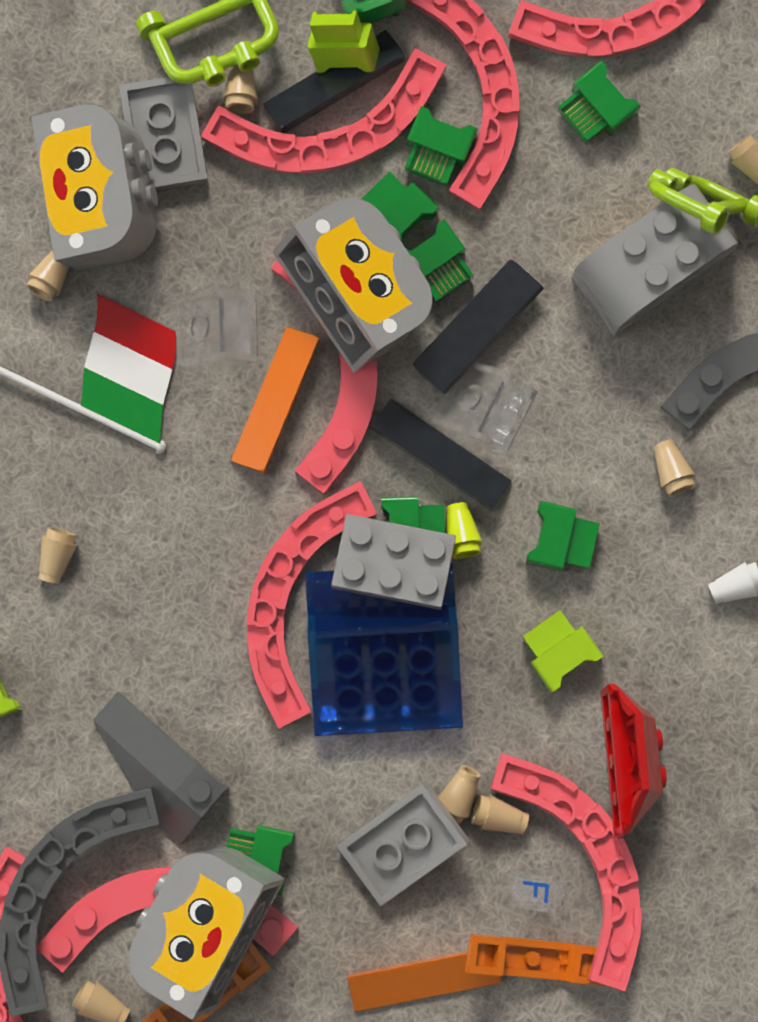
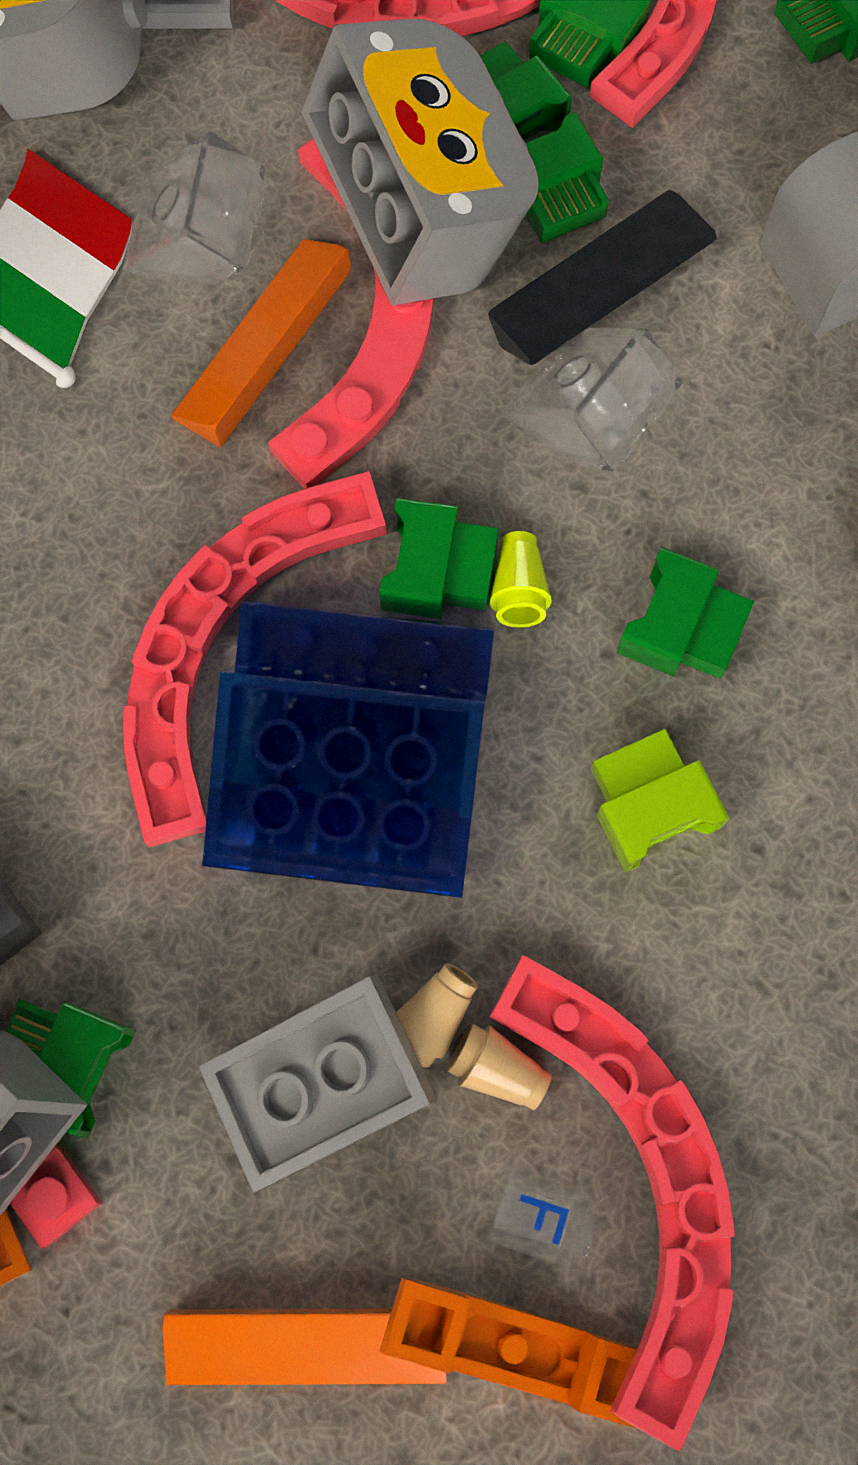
camera: 10 degrees right, 10 degrees down
light grey plate [331,514,456,610] -> none
black slope [370,399,512,511] -> none
red wedge [600,684,667,838] -> none

